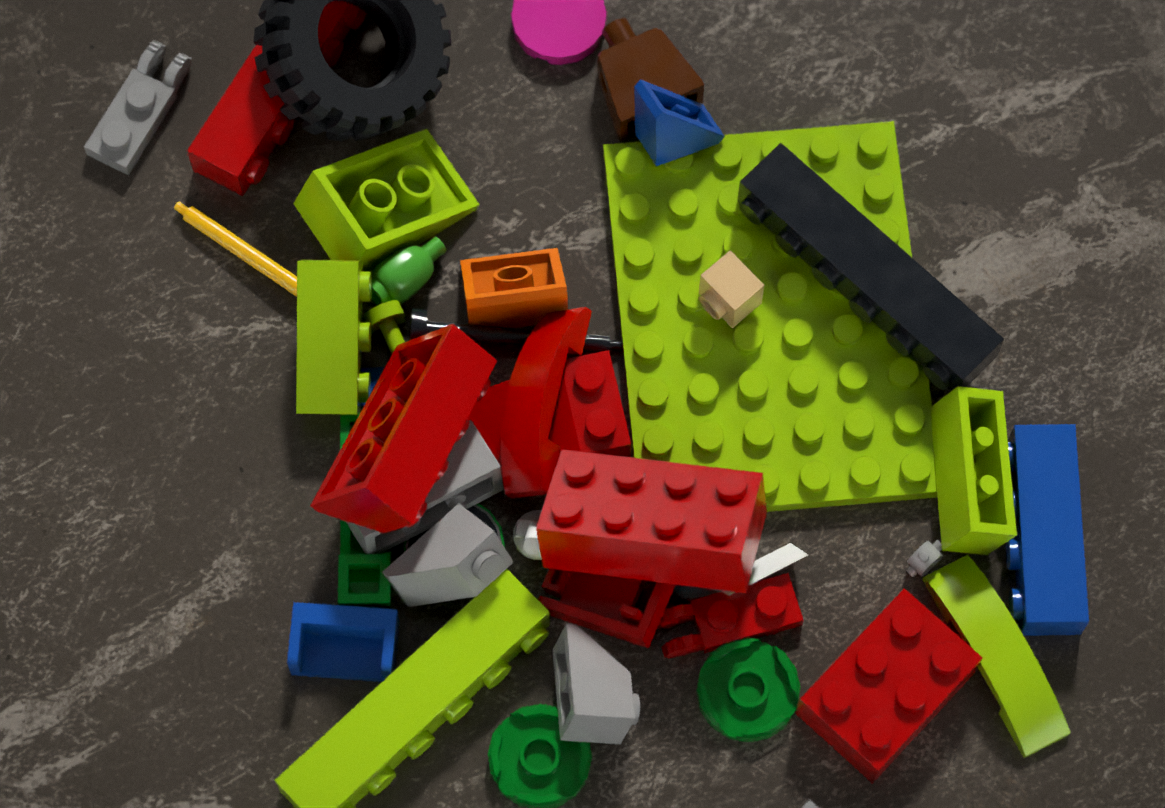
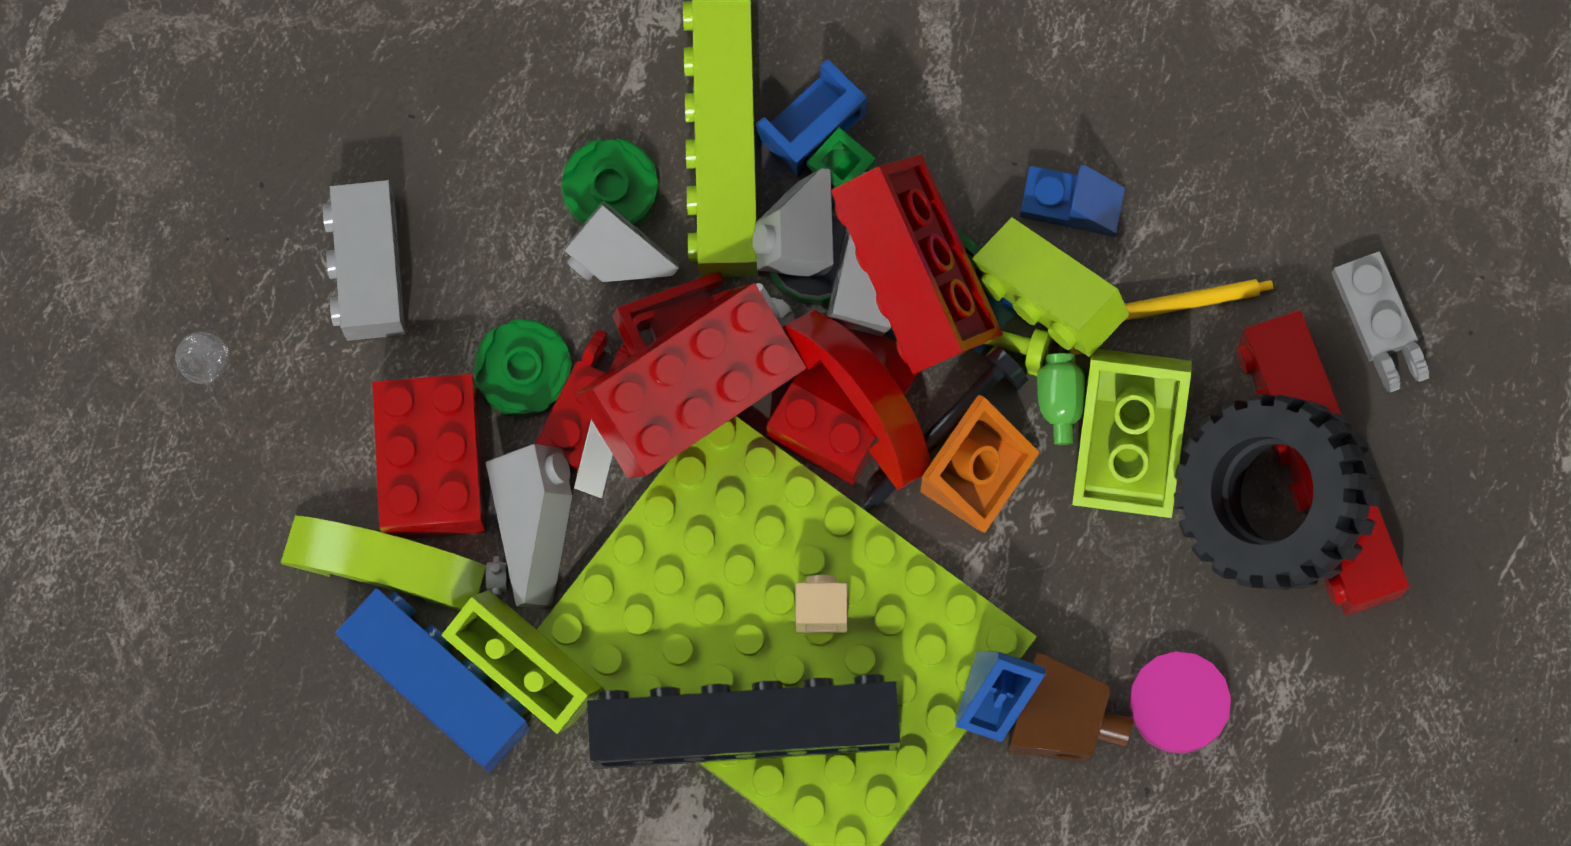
camera: 135 degrees right, 5 degrees up
none -> light grey slope [486,444,572,609]
none -> blue slope [1019,164,1125,236]

